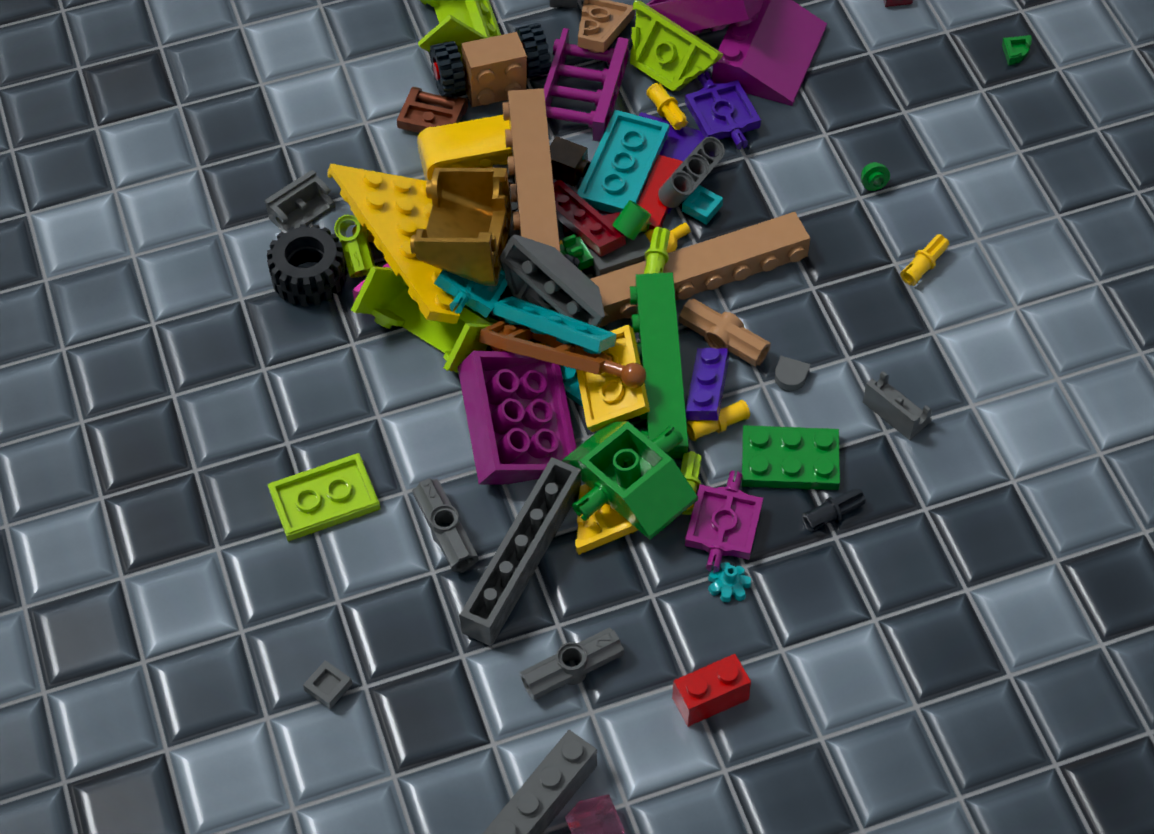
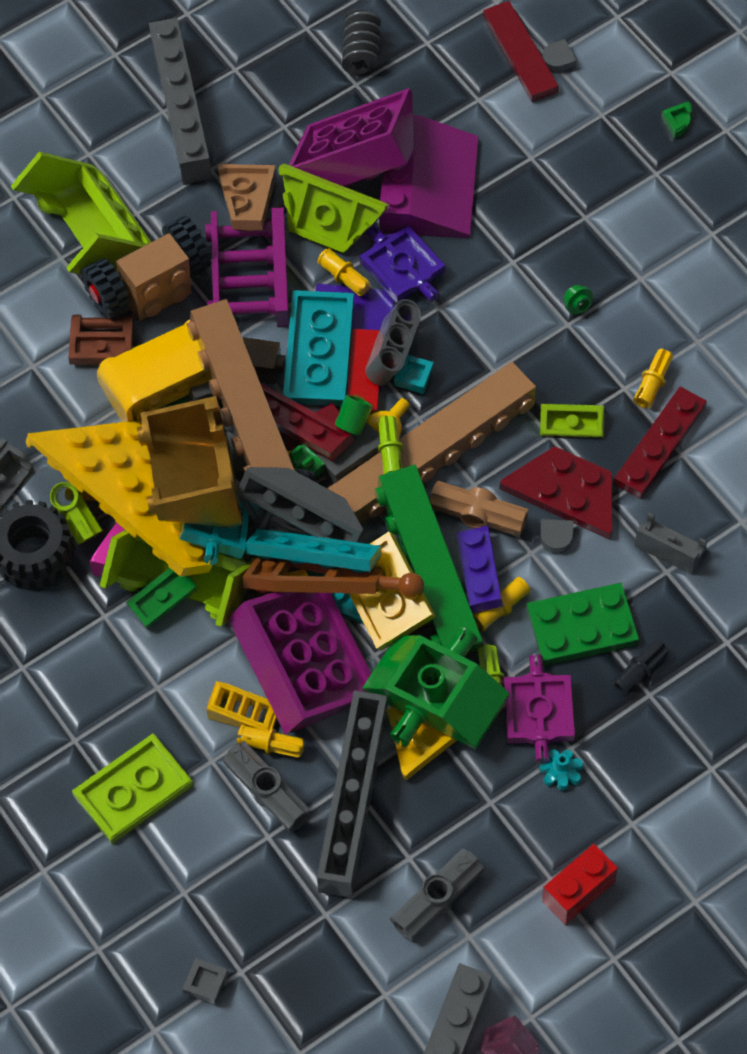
camera: 15 degrees left, 5 degrees up
none -> green plate [126,568,198,630]
none -> yellow slope [206,681,277,731]
none -> yellow axle [237,724,305,758]
none -> dark red wing [499,446,612,540]
none -> lime slope [540,404,604,437]
none -> dark red plate [614,386,707,499]

